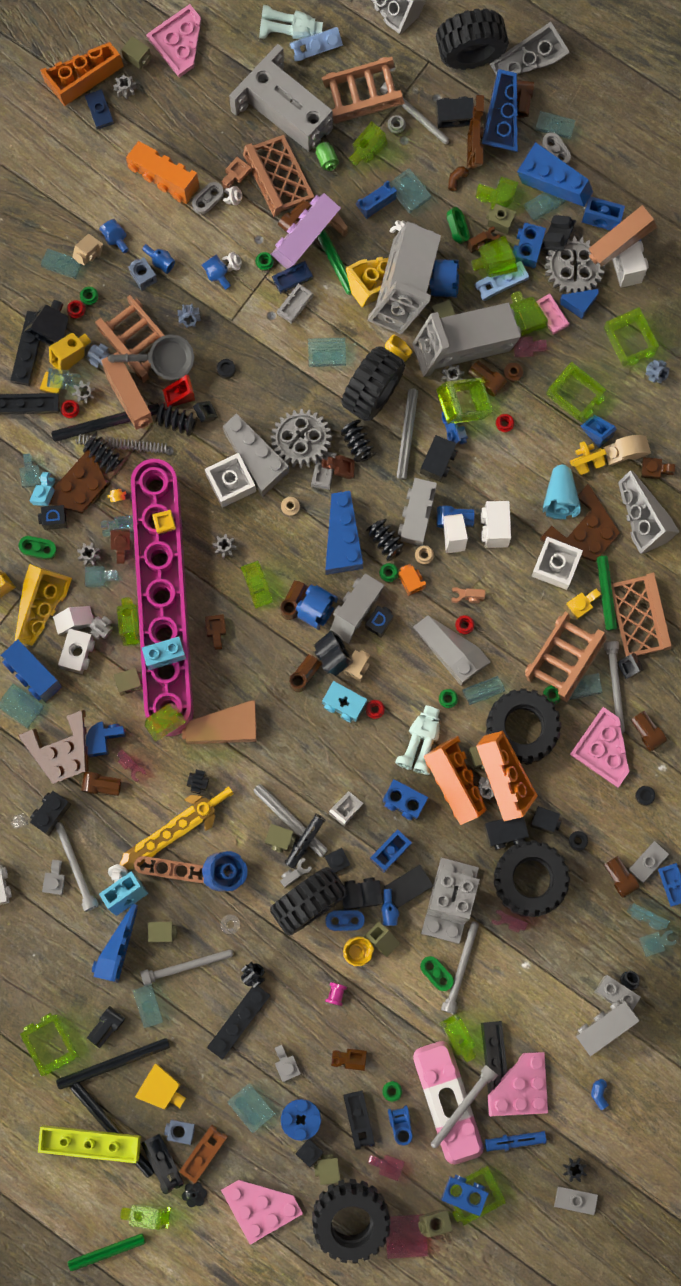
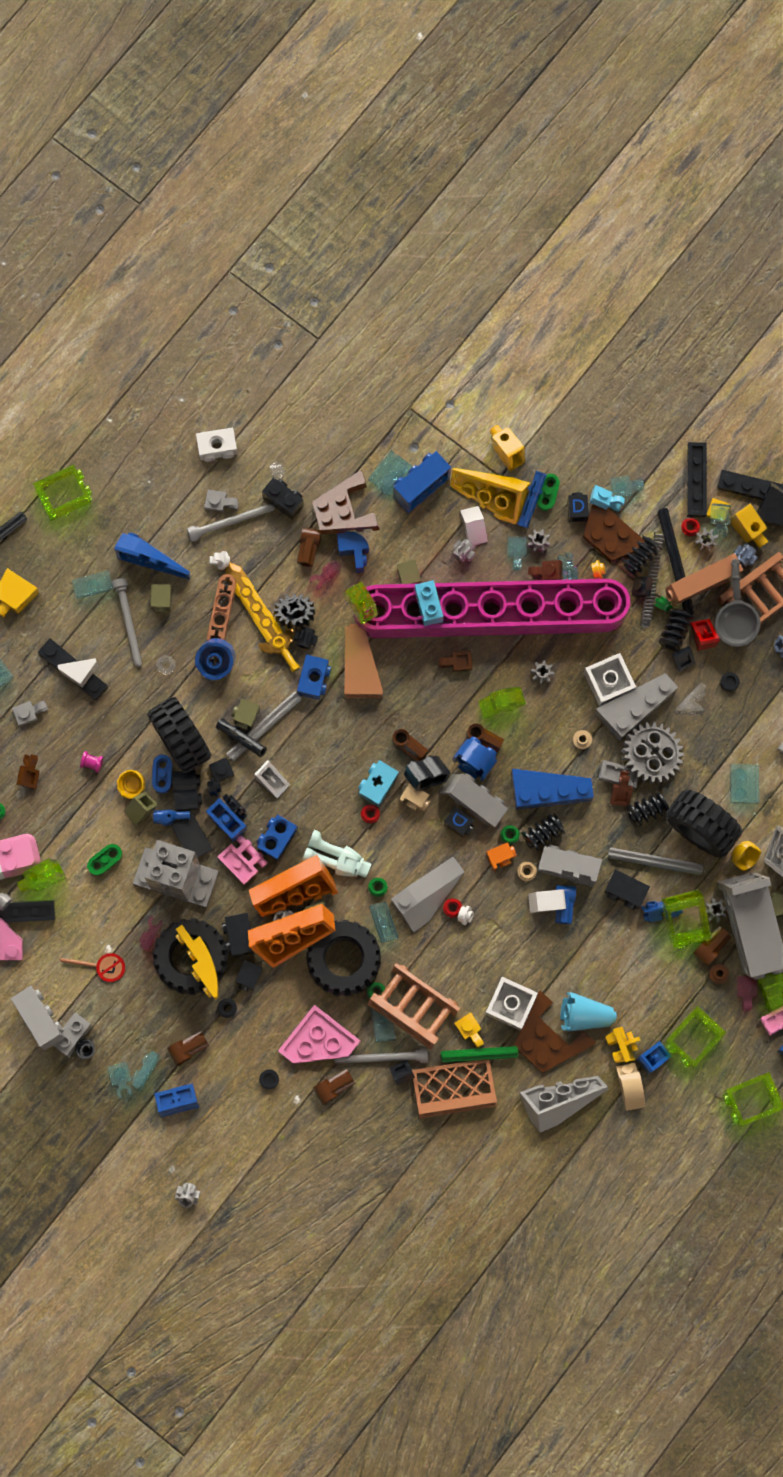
camera: 90 degrees right, 0 degrees up
black axle [56,1038,170,1090] -> none
white brick [58,629,95,674] -> none
black piece [87,1006,126,1048] -> none
medium azure brick [99,871,148,916] -> none
clear neon green torso [117,597,140,646] -> none
yellow tile [152,510,176,534] -> none
black gear [241,962,265,988] -> none
light grey plate [280,858,312,888] -> none
light grey piece [441,921,479,1015] -> none
nougat plate [451,587,485,604] -> none
white brick [481,501,511,548] -> none
red plate [495,414,514,433] -> none
light grey plate [628,841,669,883] -> none
reddish brown plate [641,457,675,479] -> none
sand blue gear [646,359,669,383] -> none
none -> white slope [58,658,98,688]
none -> piece [60,953,125,982]
none -> yellow slope [176,925,219,1000]
none -> black plate [207,778,222,797]
none -> bright pink plate [218,835,268,885]
none -> black gear [223,794,247,819]
none -> black gear [274,593,315,630]
none -> blue brick [297,655,331,700]
none -> white plate [458,906,474,925]
none -> blue pin [517,471,547,528]
none -> black plate [631,576,653,598]
none -> green plate [655,596,673,612]
none -> clear slope [674,681,707,715]

